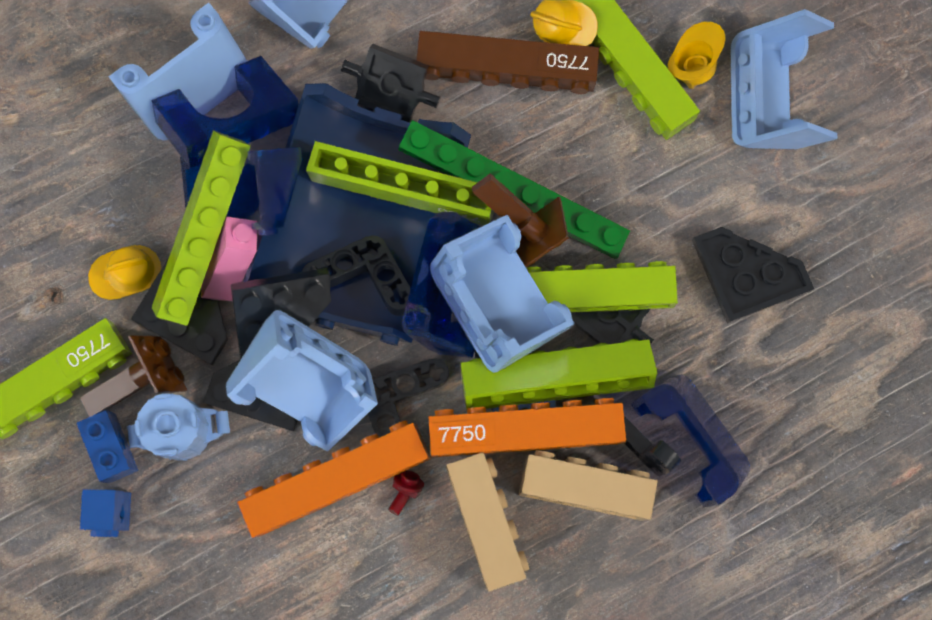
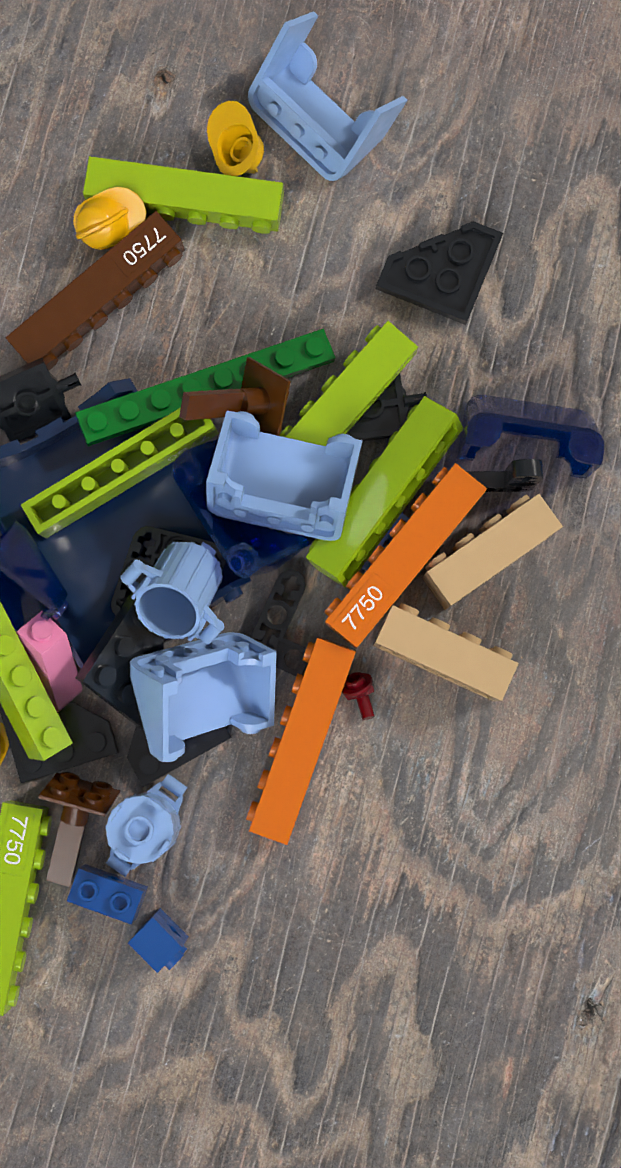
camera: 40 degrees left, 5 degrees up
none -> light blue container [121,542,225,644]

